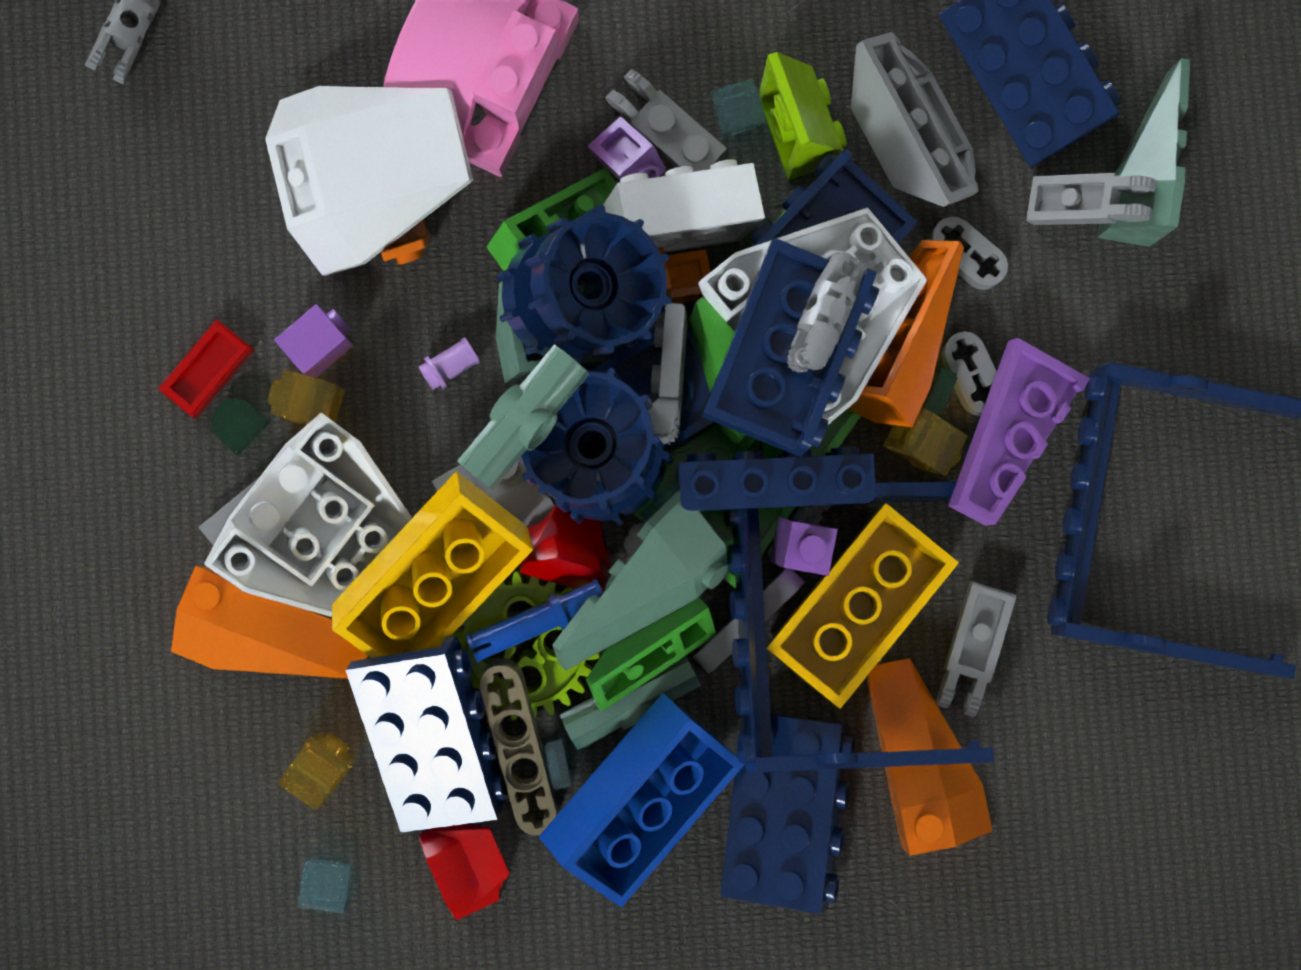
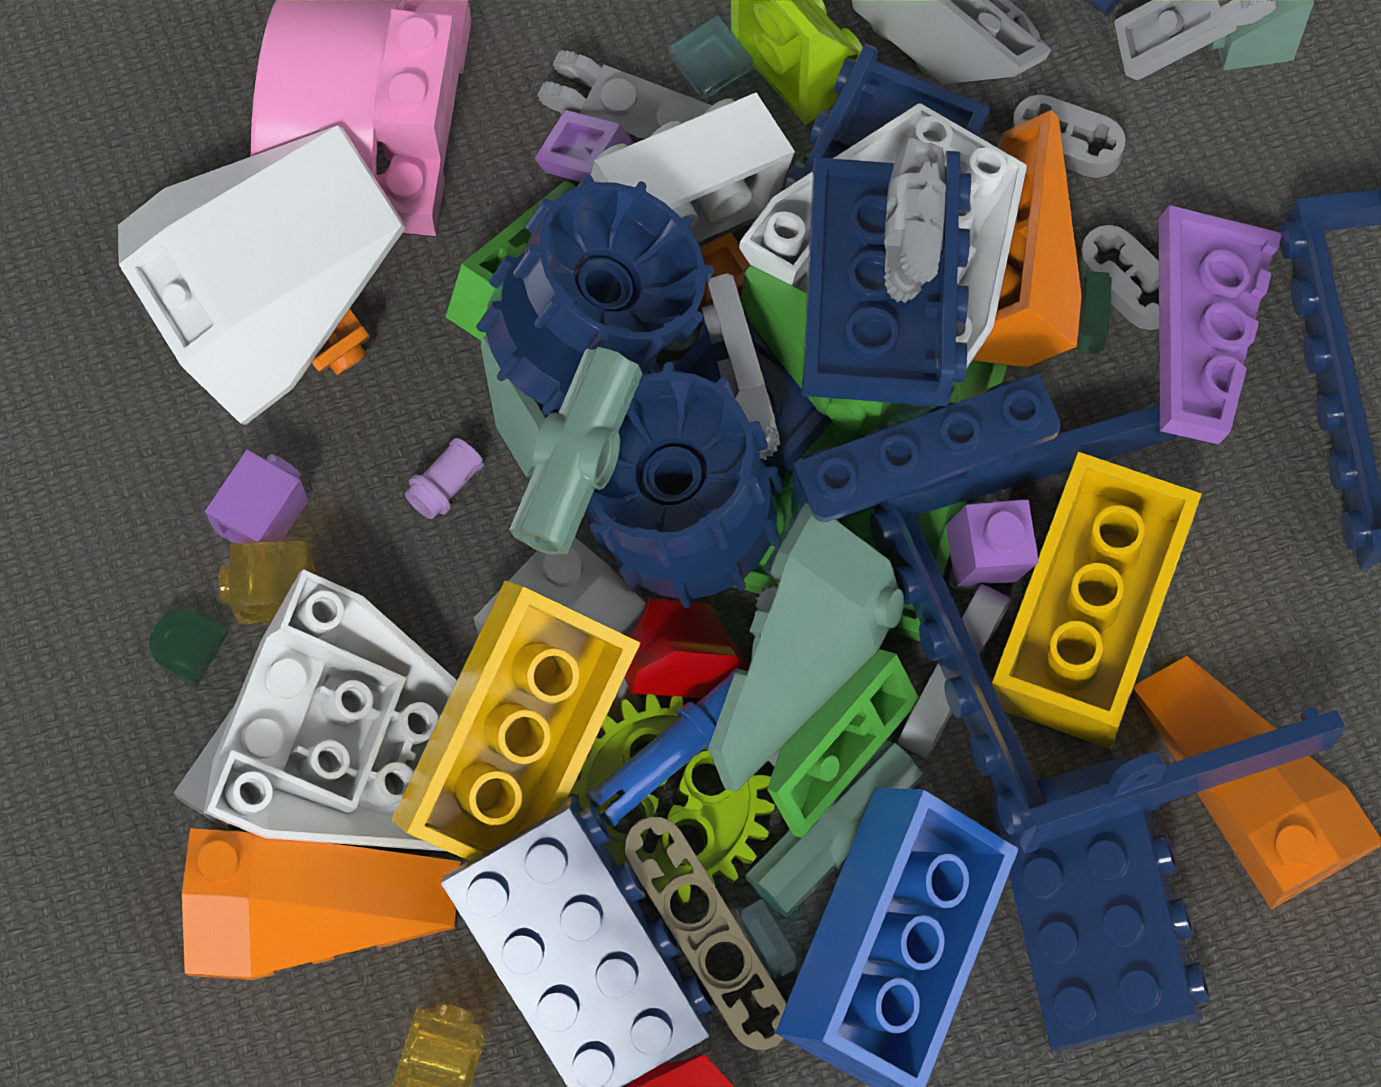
camera: 10 degrees left, 15 degrees down
red tile [158,319,255,419] -> none
clear yellow brick [883,408,968,476] -> none
light grey hinge [936,581,1017,717] -> none

